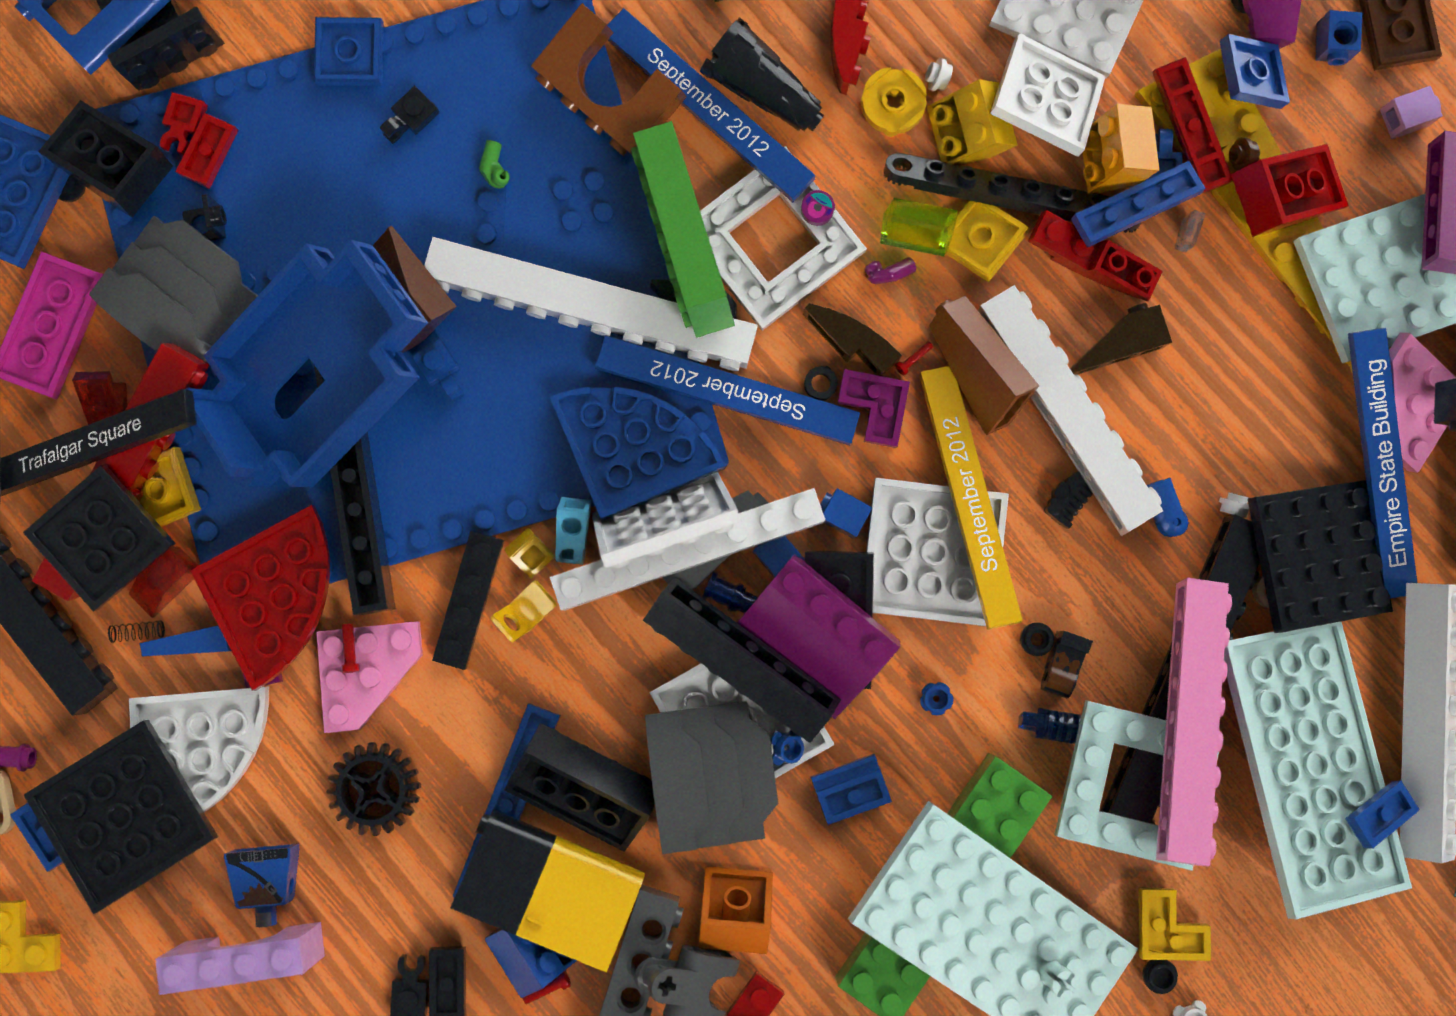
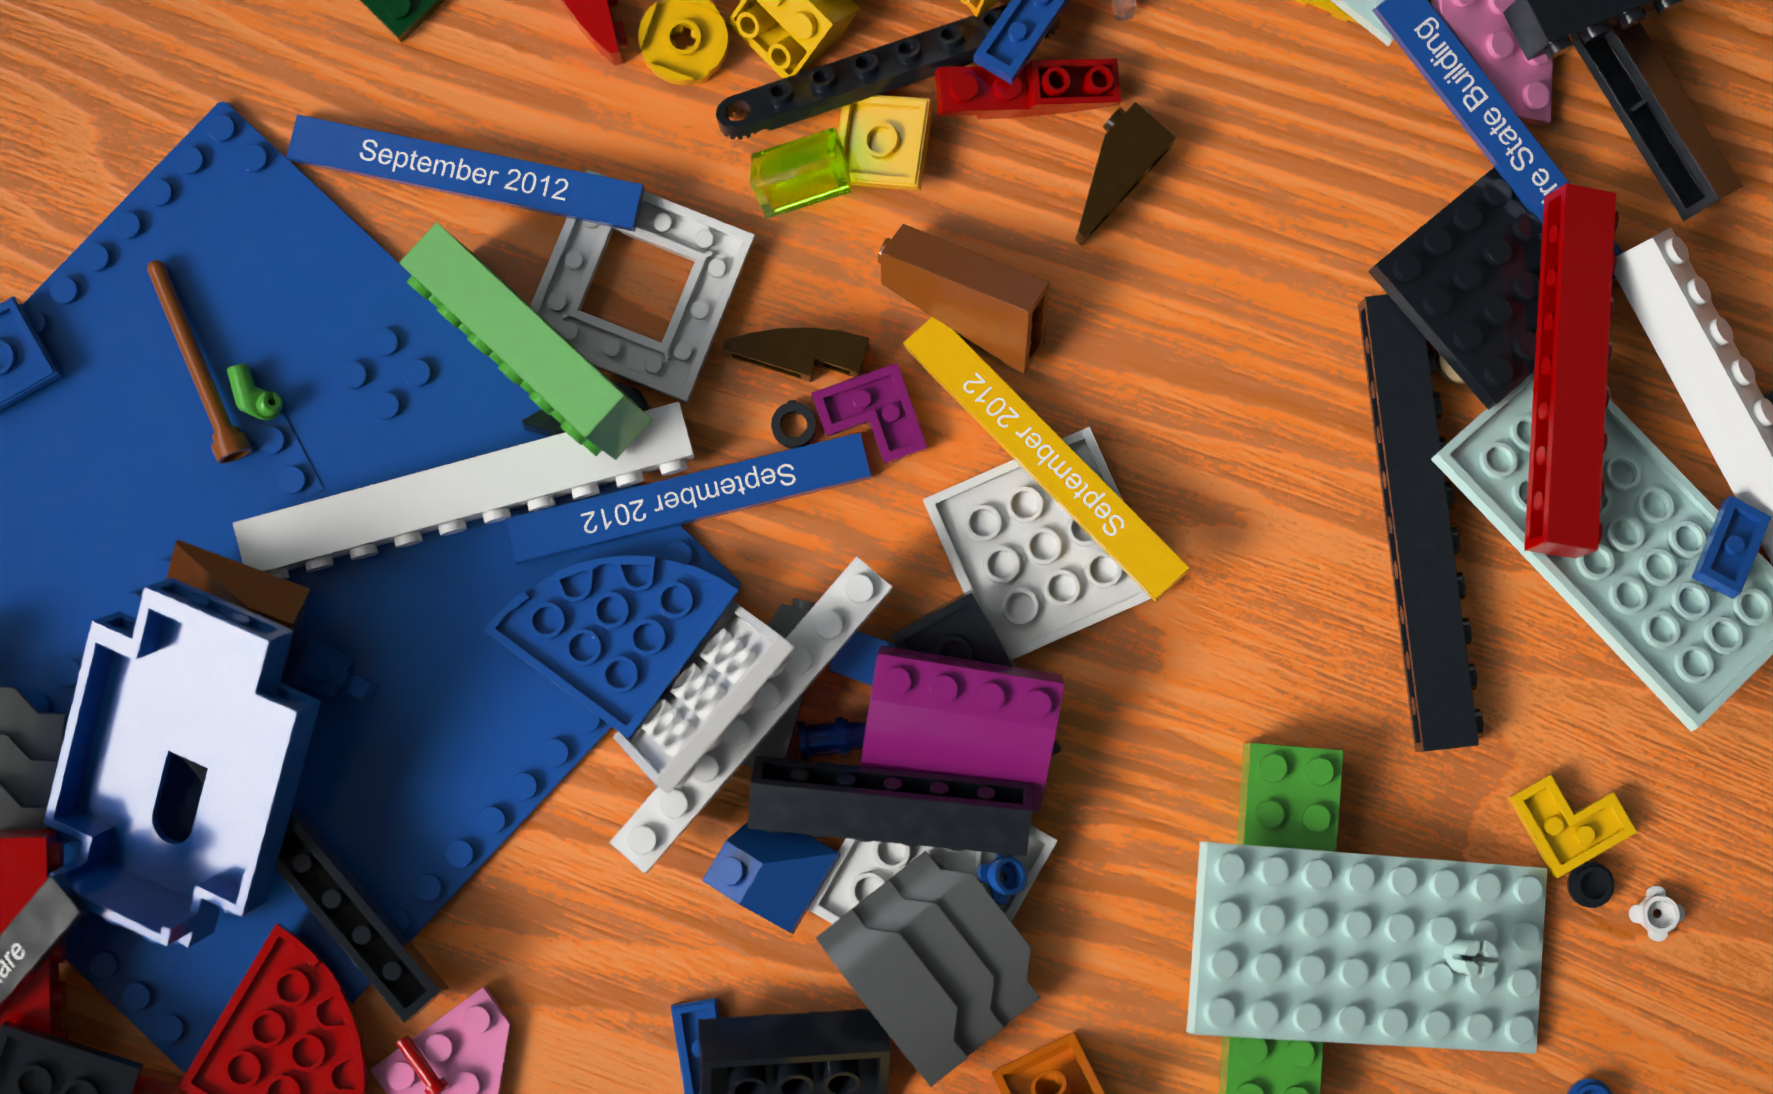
camera: 25 degrees left, 0 degrees up
yellow plate [140,447,201,527] -> none
black plate [380,85,439,144] -> none
black plate [432,531,505,670] -> none
yellow bracket [491,580,557,643] -> none
yellow slope [504,528,555,579] -> none
dark orange arch [531,3,687,156] -> none
medium azure leg [555,497,592,565] -> none
black cone [700,17,825,132] -> none
tile [801,190,835,226] -> none
blue plate [811,754,892,825] -> none
blue brick [820,488,873,539] -> none
magenta arm [864,257,916,284] -> none
red piece [895,341,933,376] -> none
blue plate [920,682,953,716] -> none
white brick [978,285,1163,536] -> none
clear blue hinge [1018,708,1082,744] -> none
black plate [1020,623,1054,656] -> none
black leg [1041,631,1093,699] -> none
black piece [1044,472,1093,529] -> none
light aqua plate [1054,700,1219,871] -> none
blue piece [1147,478,1189,537] -> none
bright pink brick [1156,578,1232,866] -> none
white plate [1219,492,1249,518] -> none
none -> dark orange piece [147,260,252,464]
none -> blue slope [702,822,841,934]
none -> red brick [1524,183,1619,559]

